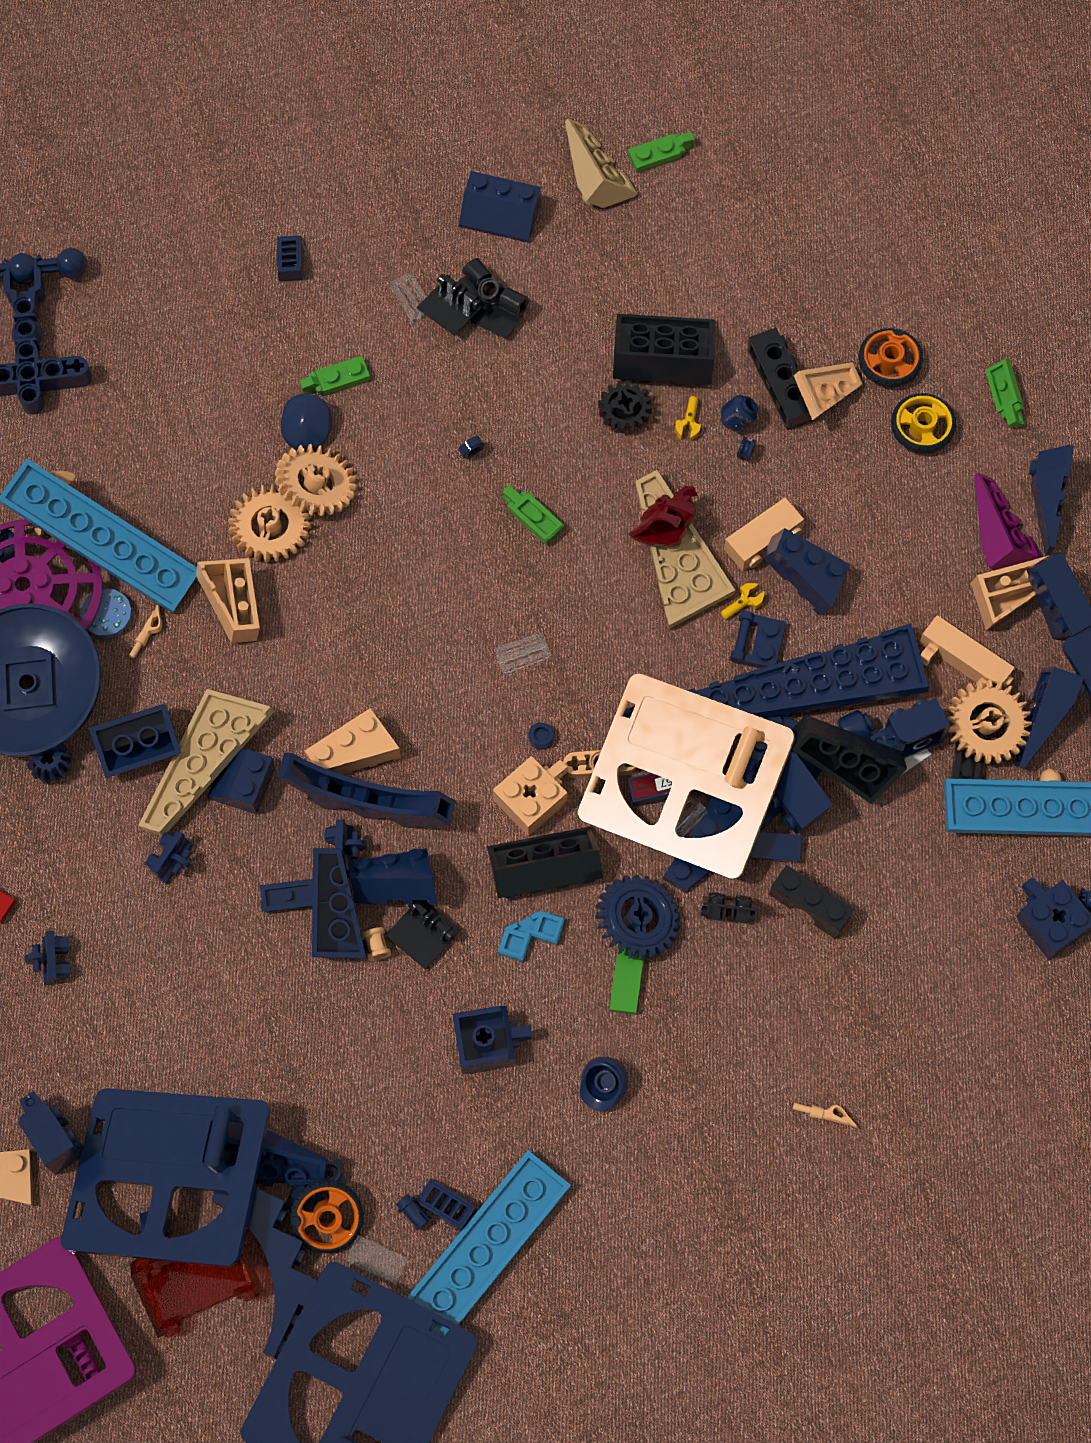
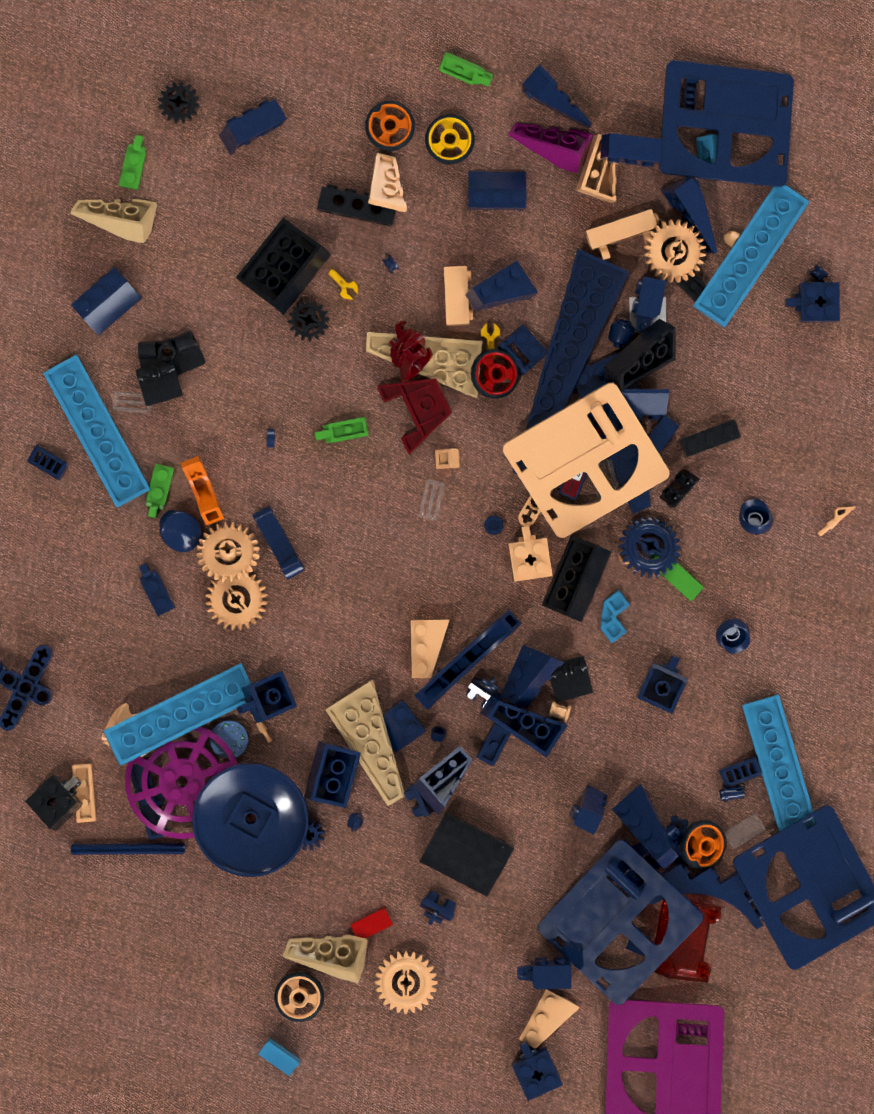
camera: 55 degrees left, 20 degrees up
light nougat wedge [196,558,260,643] -> none
dark blue head [721,395,758,432] -> none
none -> dark azure plate [43,355,151,508]
none -> dark blue hinge [139,563,175,616]
none -> black gear [158,82,200,124]
none -> orange arch [181,456,224,526]
none -> dark blue wedge [219,99,287,155]
none -> dark blue hinge [236,671,297,723]
none -> dark blue beam [252,505,305,580]
none -> dark blue plate [347,813,363,831]
none -> dark red wing [377,378,453,455]
none -> dark blue wedge [413,746,473,815]
none -> black slope [419,811,514,897]
none -> dark blue hinge [431,727,446,743]
none -> light nougat slope [435,449,459,469]
none -> dark blue slope [468,171,526,211]
none -> red wheel [471,349,519,399]
none -> dark blue wedge [569,785,608,835]
none -> dark blue wedge [612,784,678,869]
none -> dark blue hat [739,499,773,535]

